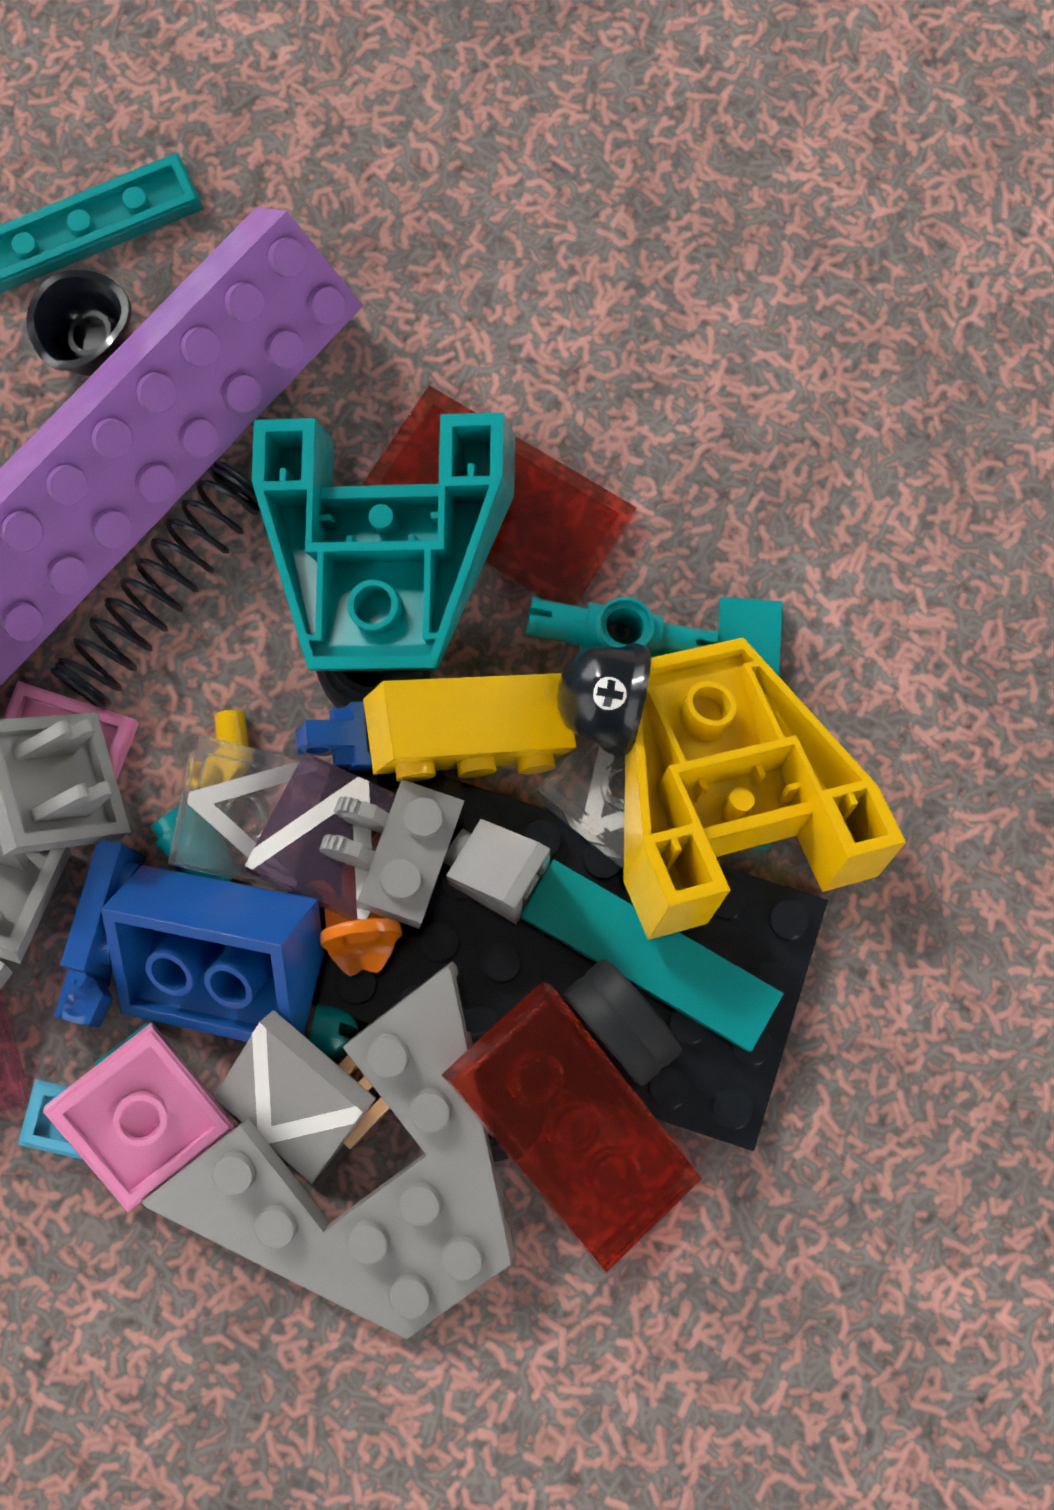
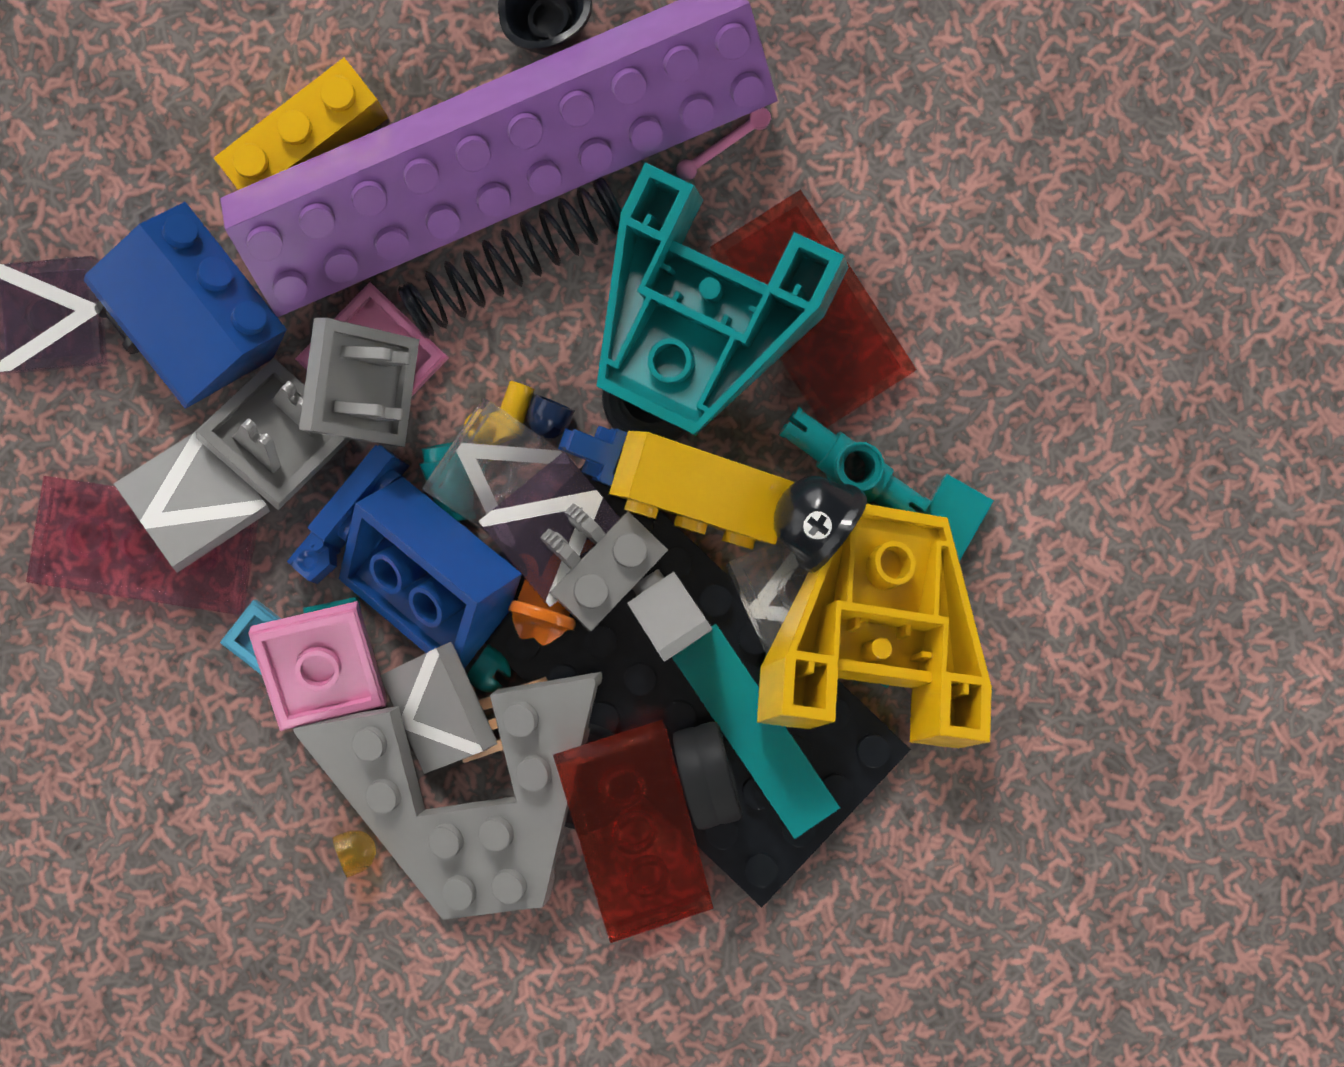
camera: 25 degrees right, 10 degrees up
none -> clear yellow hinge [332,830,376,878]
none -> dark blue hinge [527,394,575,438]
none -> bright pink hinge [676,107,771,181]

